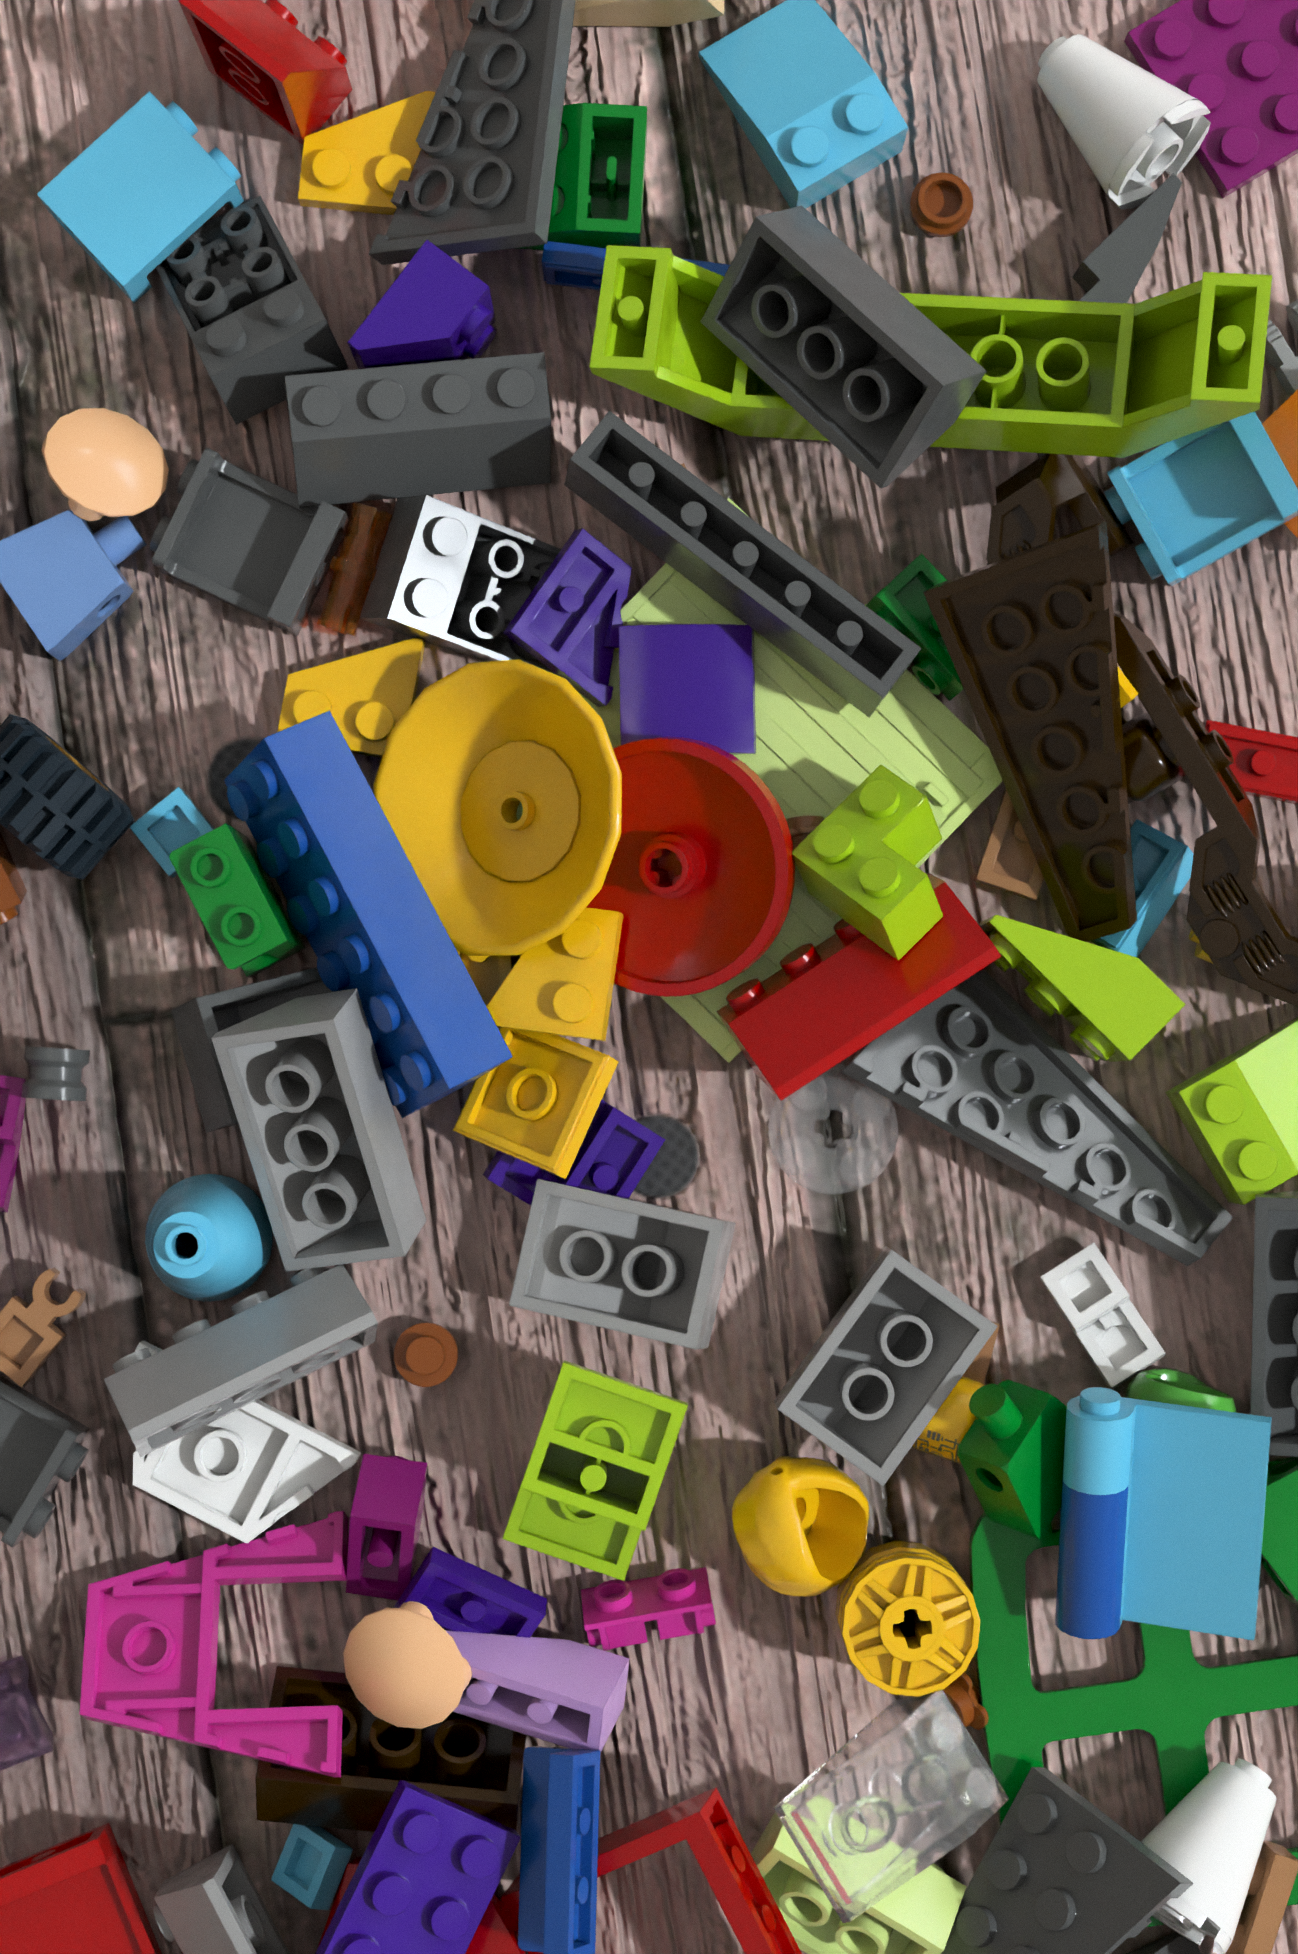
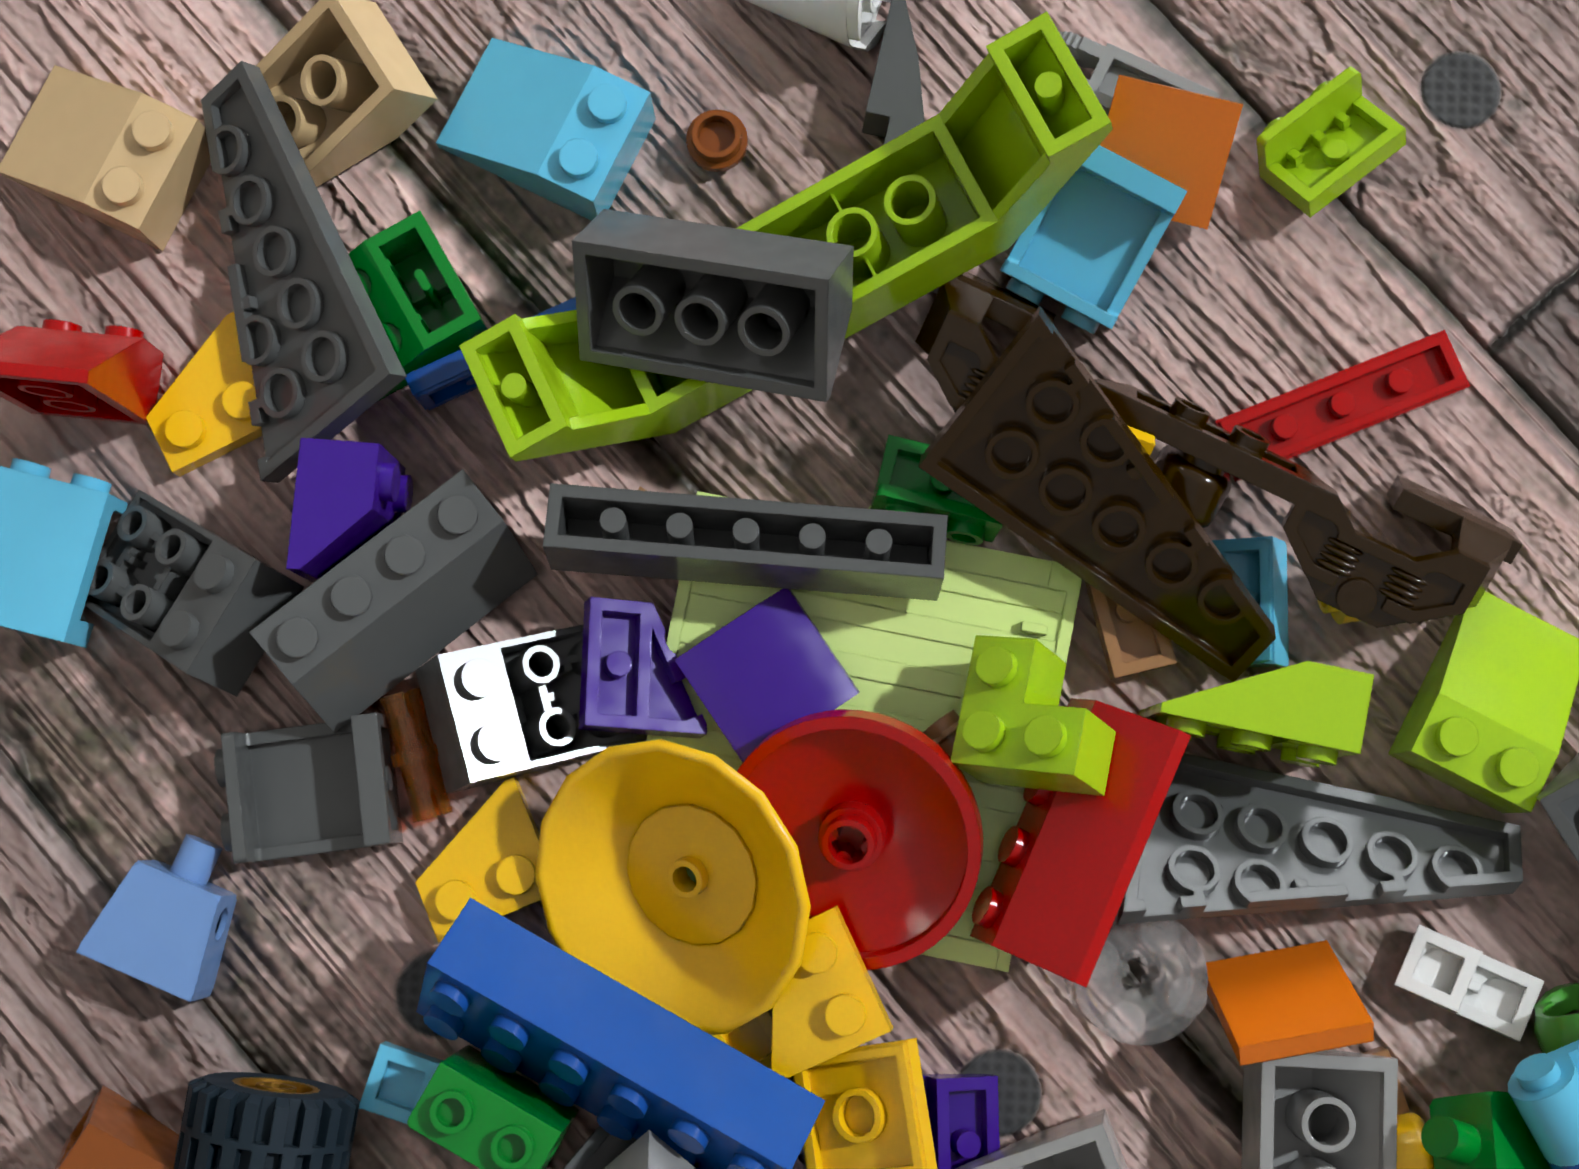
camera: 30 degrees left, 5 degrees down
light nougat dish [41,408,169,521] -> none
none -> orange tile [1200,940,1374,1066]

